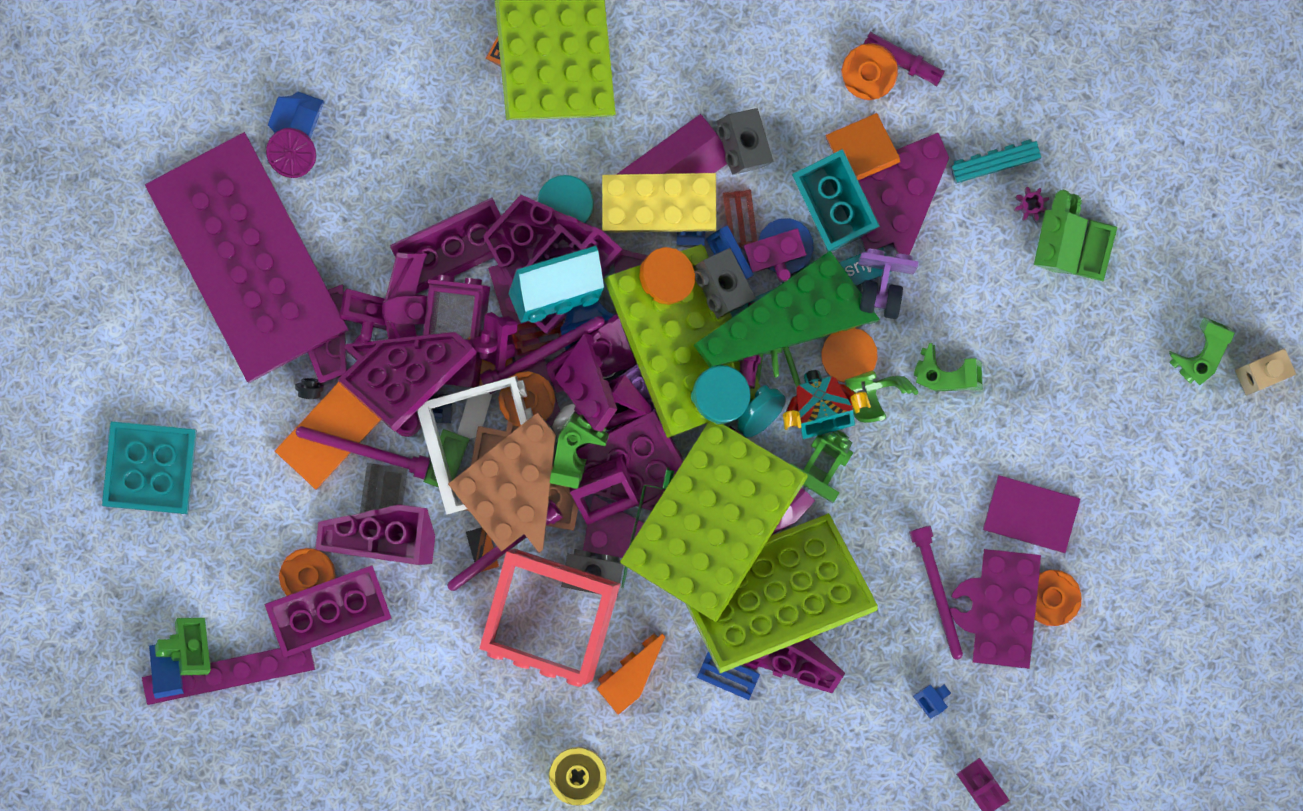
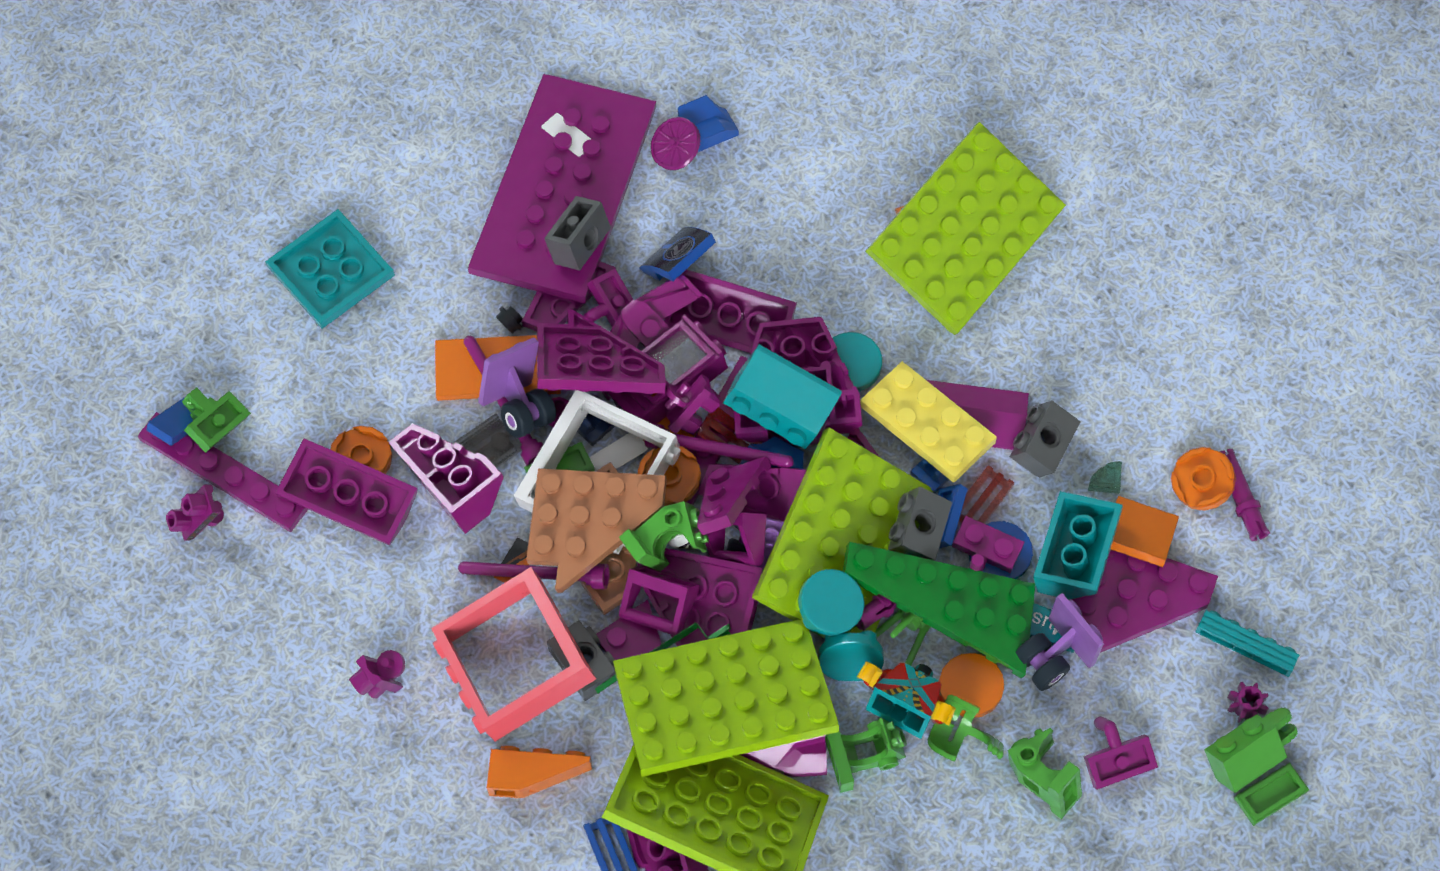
camera: 45 degrees right, 20 degrees down
light yellow brick [549,747,607,806] -> none
orange tile [639,247,695,305] -> none
none -> magenta hips [166,484,224,541]
none -> magenta hips [349,650,405,699]
none -> medium lavender plate [478,337,556,438]
none -> white sticker [541,113,591,157]
none -> dark grey brick [544,196,611,271]
none -> slope [639,227,716,281]
none -> magenta plate [1083,716,1158,790]
none -> clear green tile [1088,461,1122,494]

